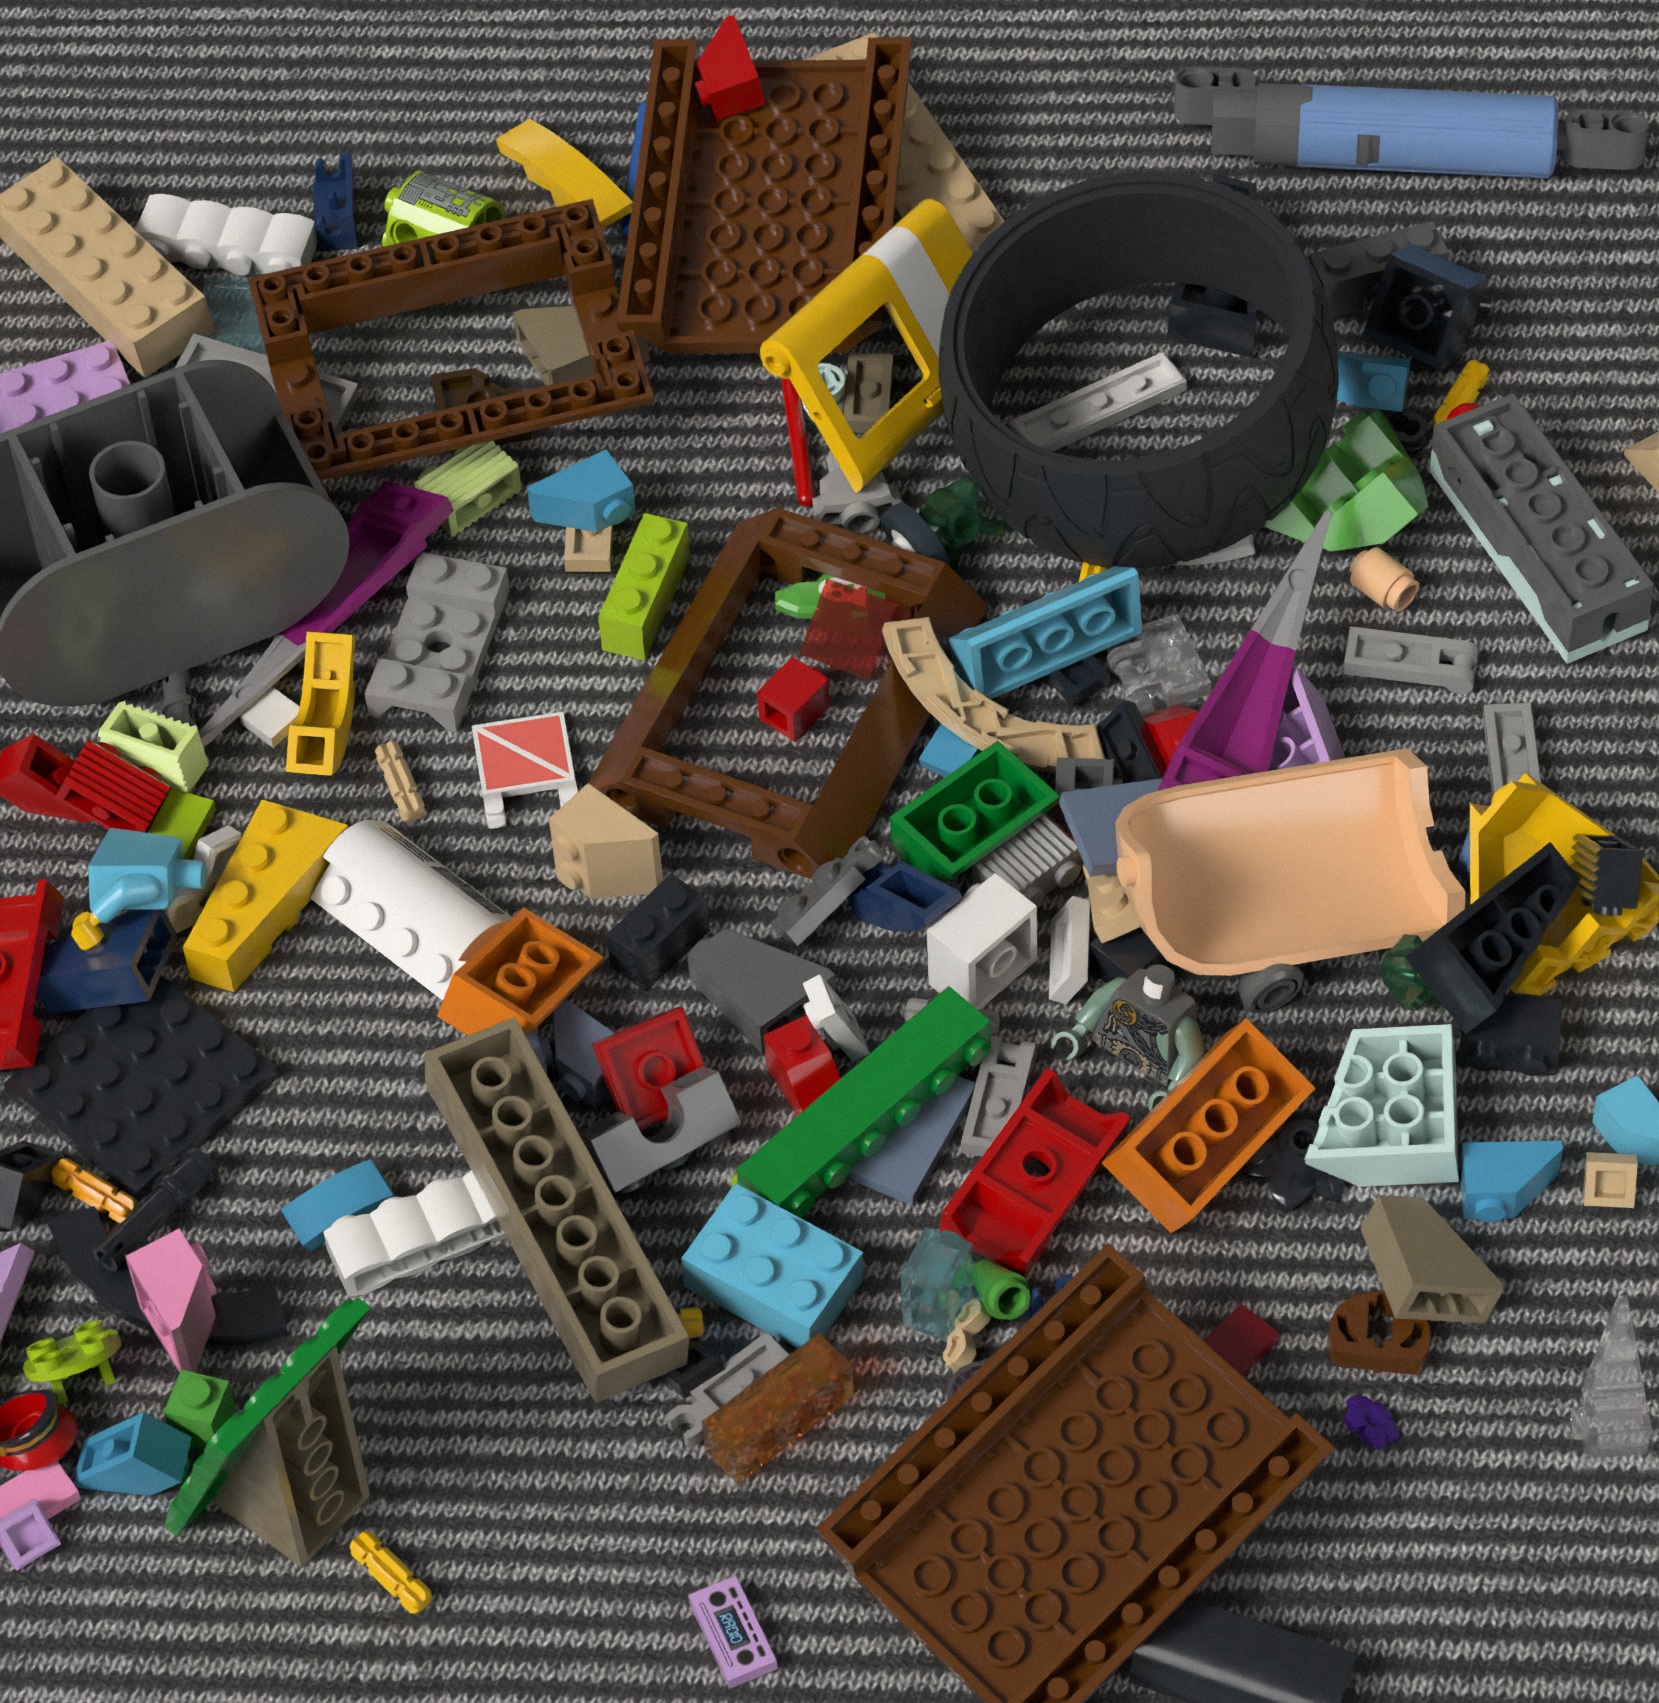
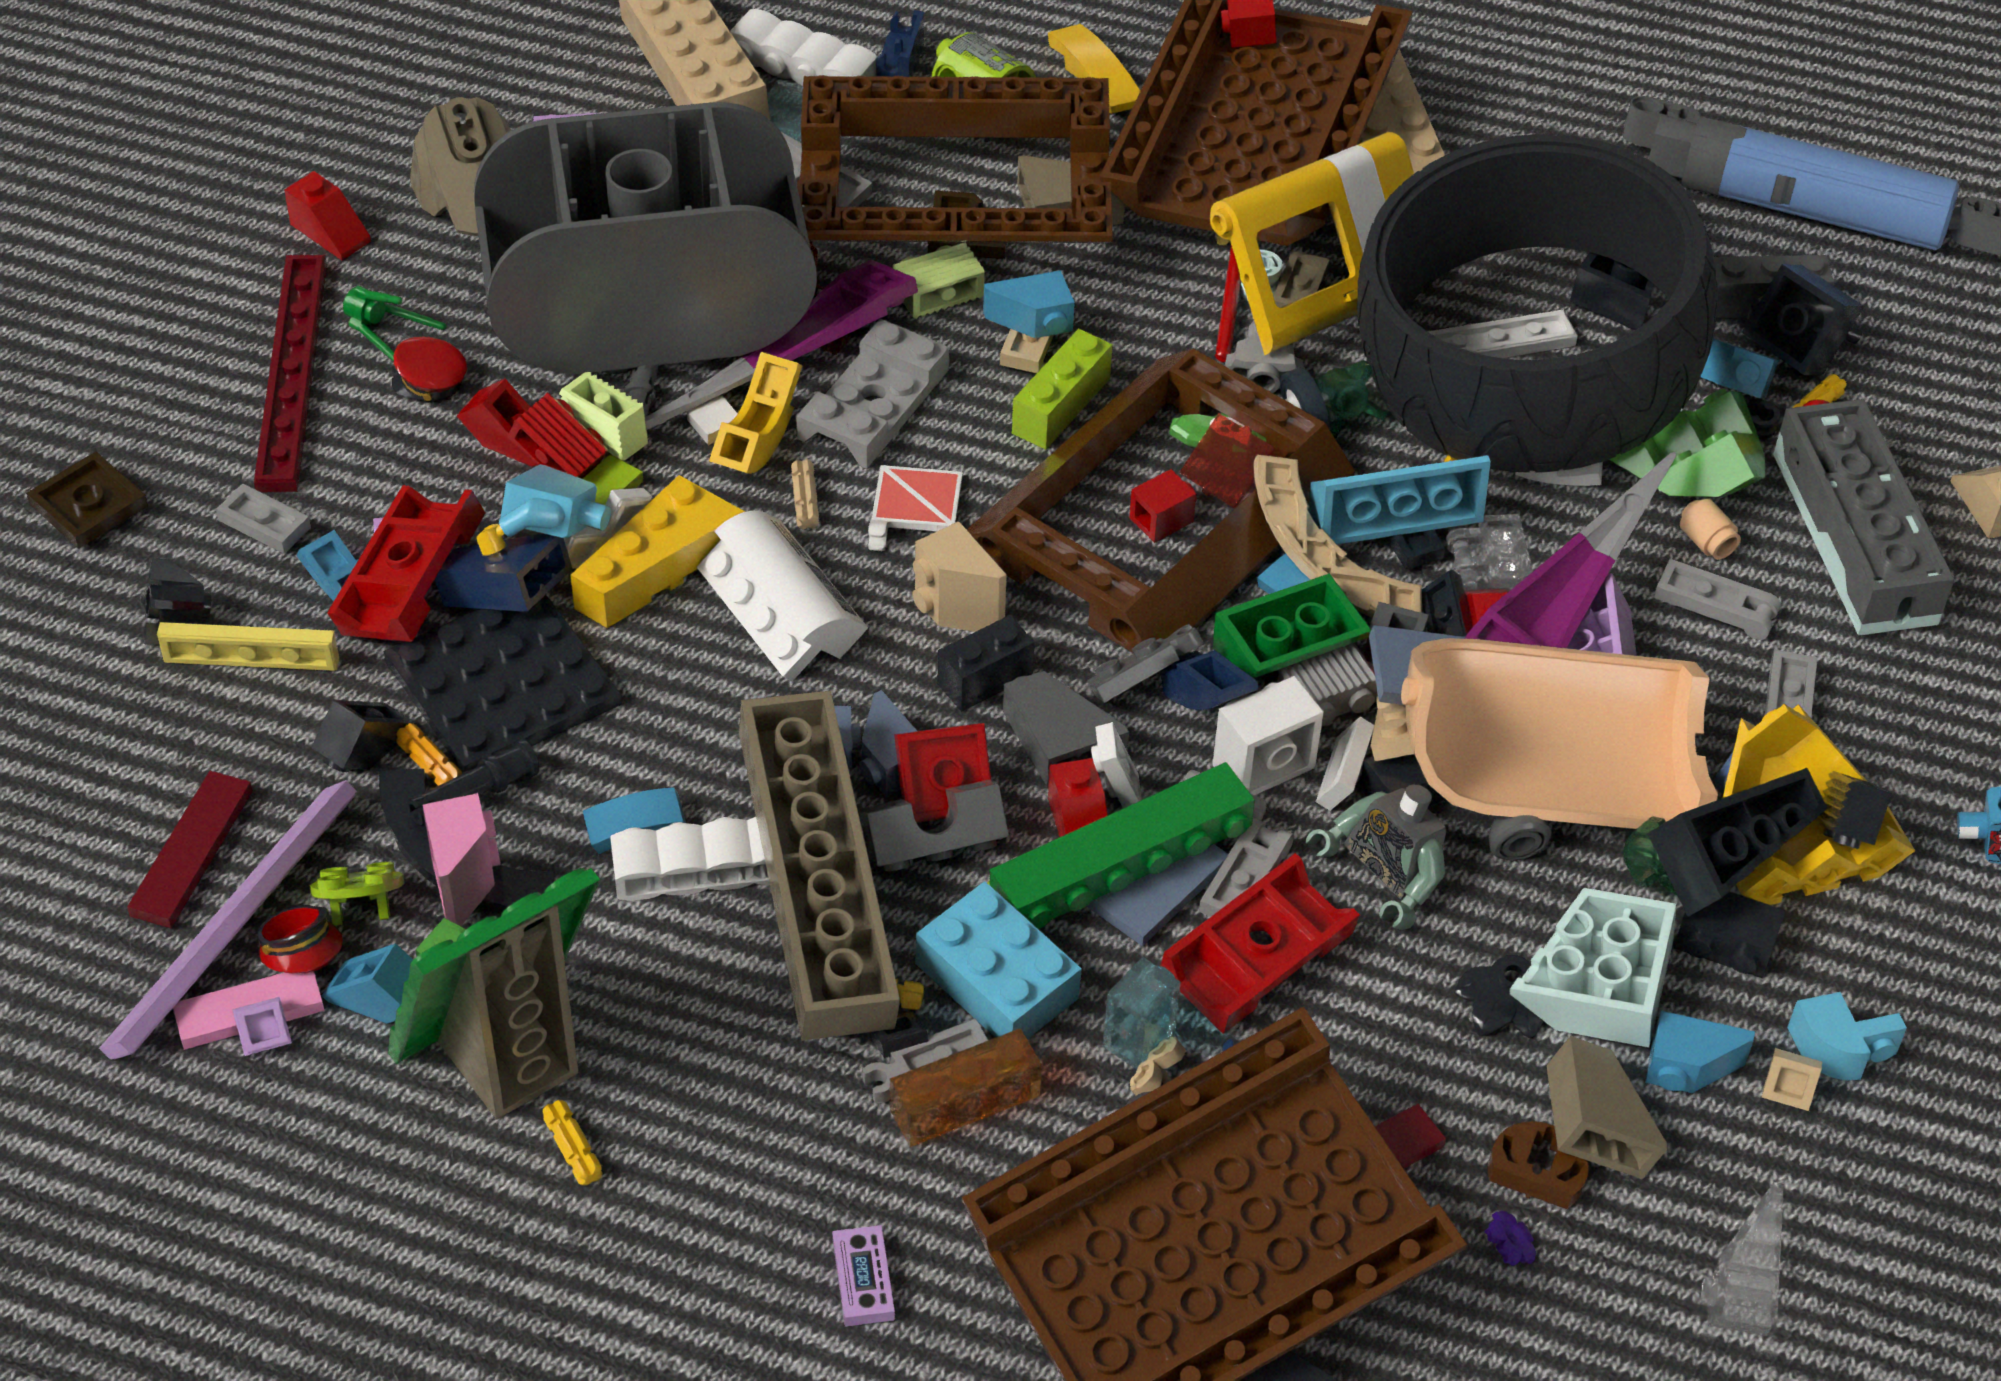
camera: 10 degrees right, 5 degrees down
orange slope [437,907,604,1036] -> none
bright green cone [970,1259,1030,1320] -> none
orange brick [1101,1018,1316,1234] -> none

